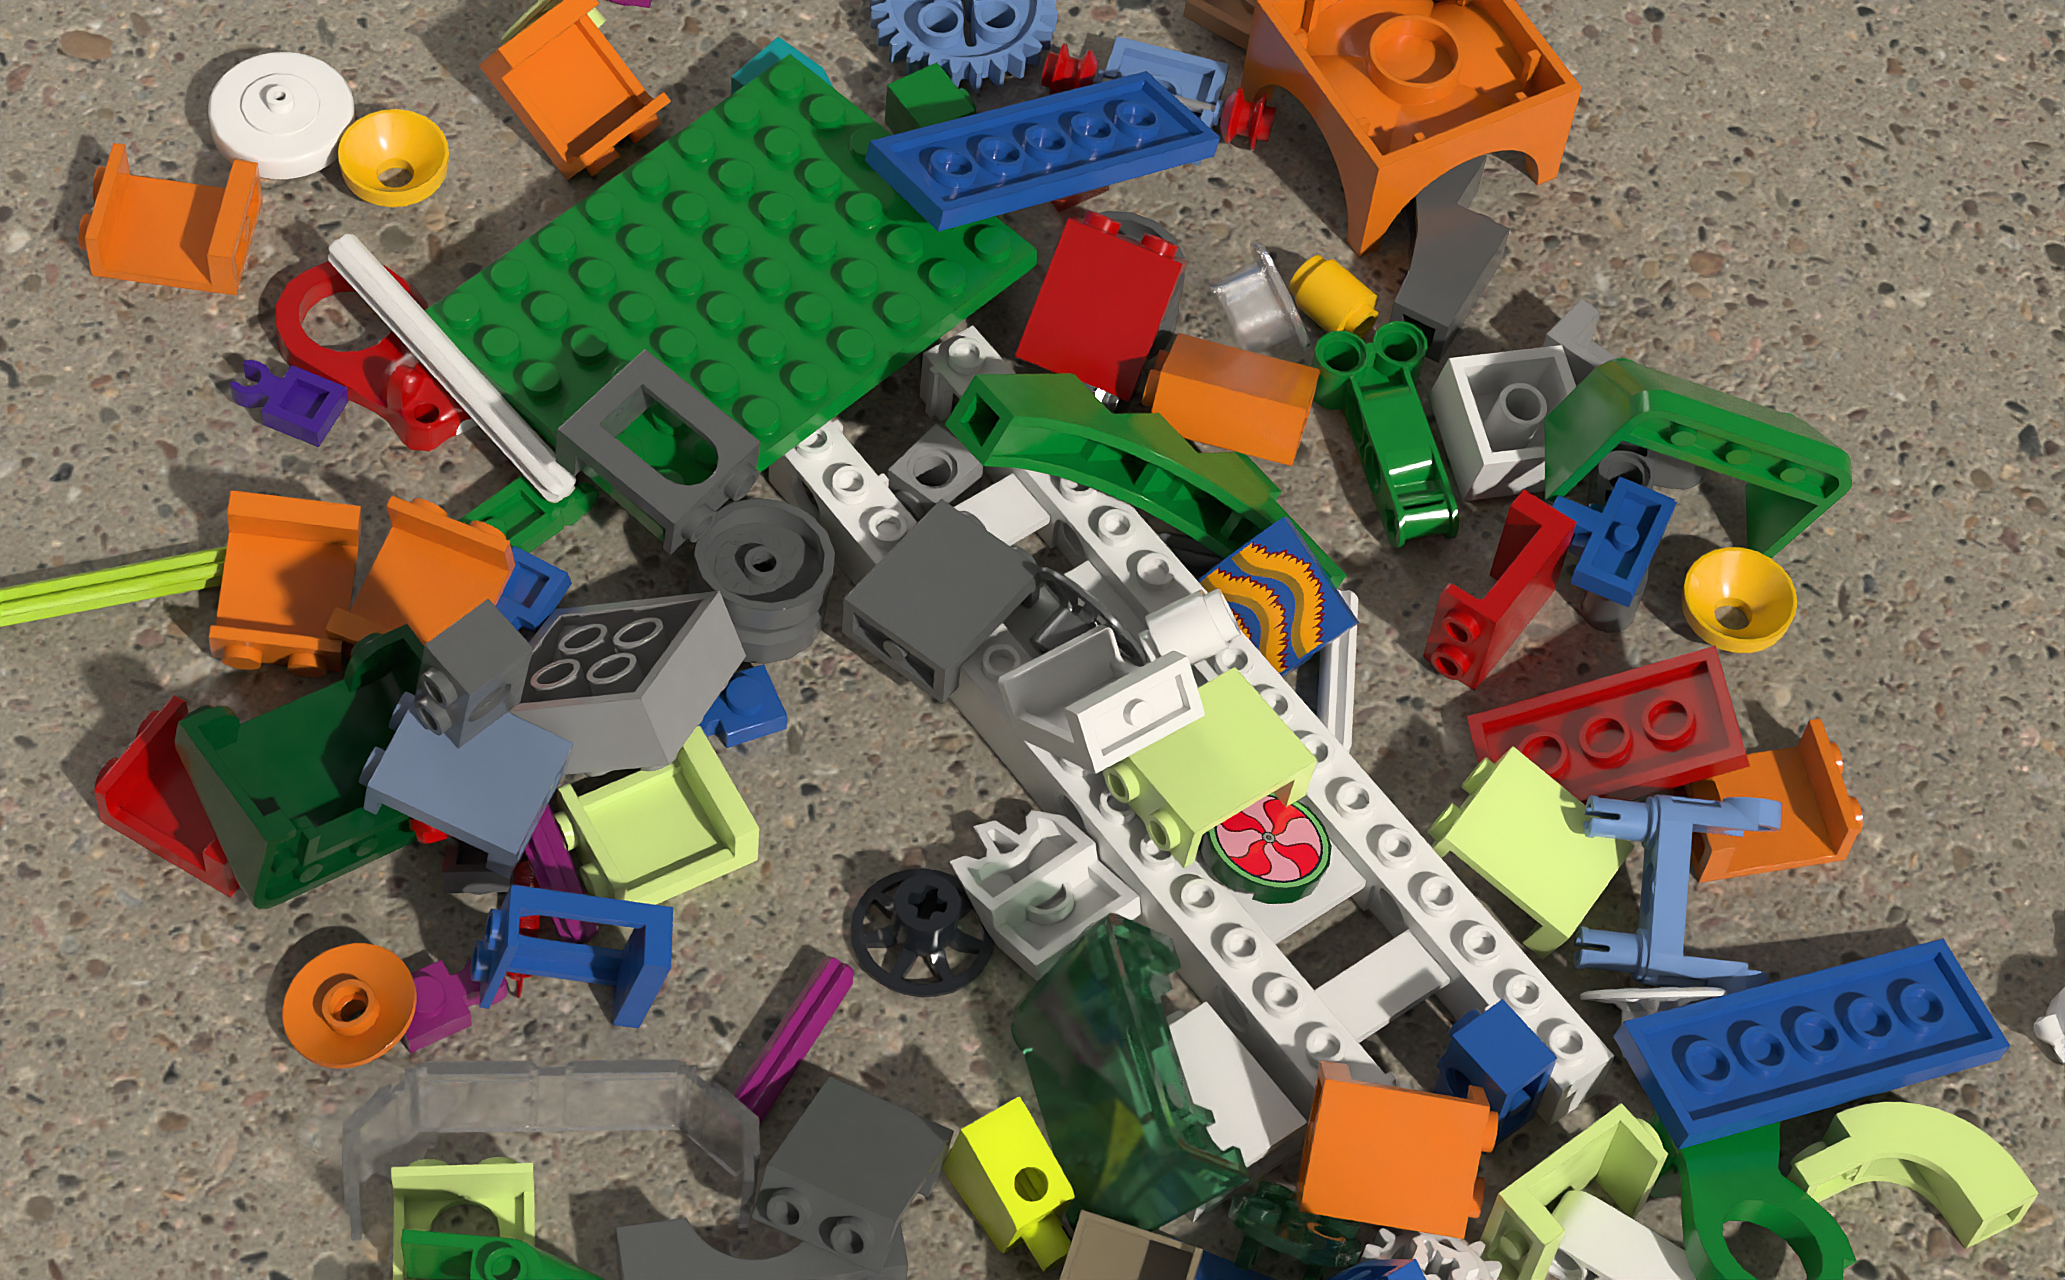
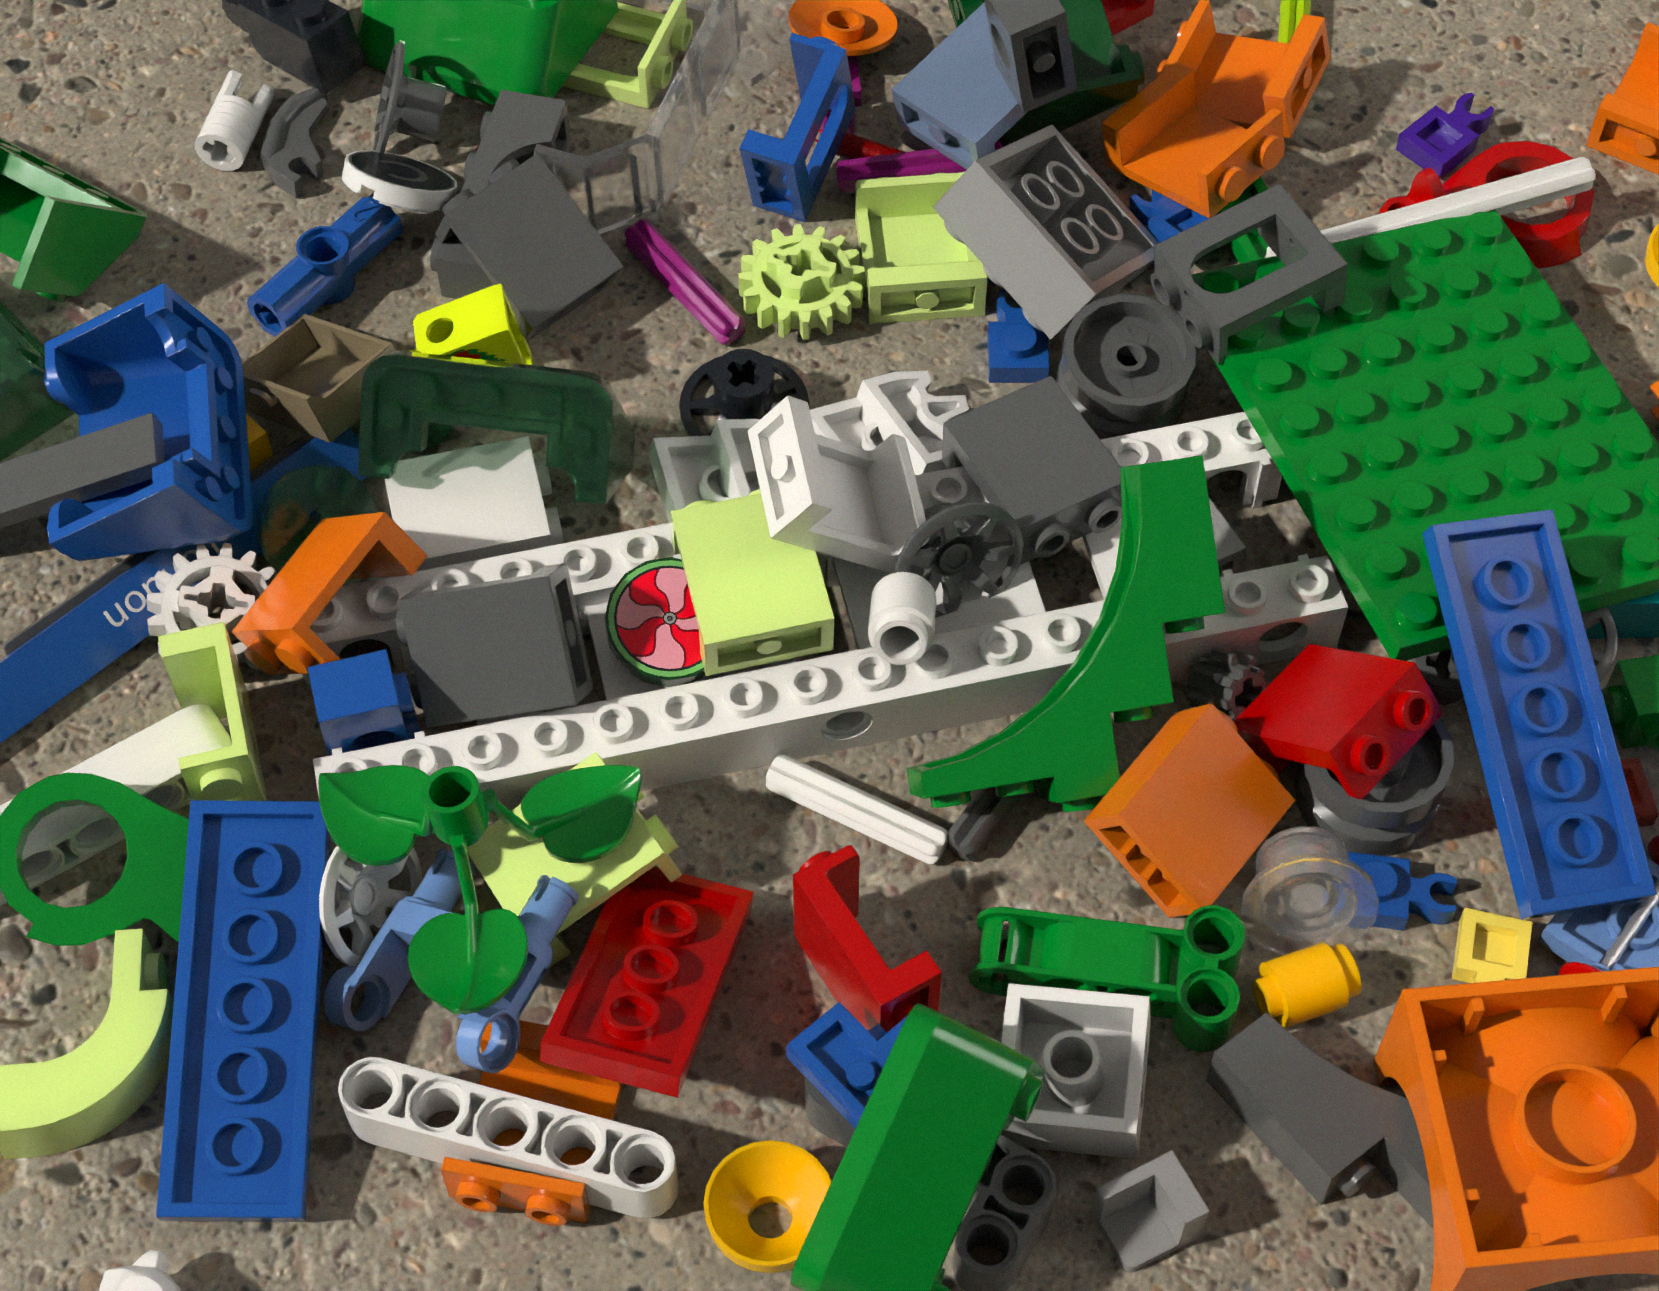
camera: 120 degrees right, 0 degrees up
slope [1197,517,1359,678] -> none
none -> green plant [318,765,642,1015]
none -> white beam [338,1057,679,1218]
none -> dark grey panel [396,563,594,727]
none -> yellowish green gear [738,224,865,340]
none -> white plate [810,370,969,475]
none -> blue plate [1336,851,1457,931]
none -> light yellow plate [1452,908,1533,983]

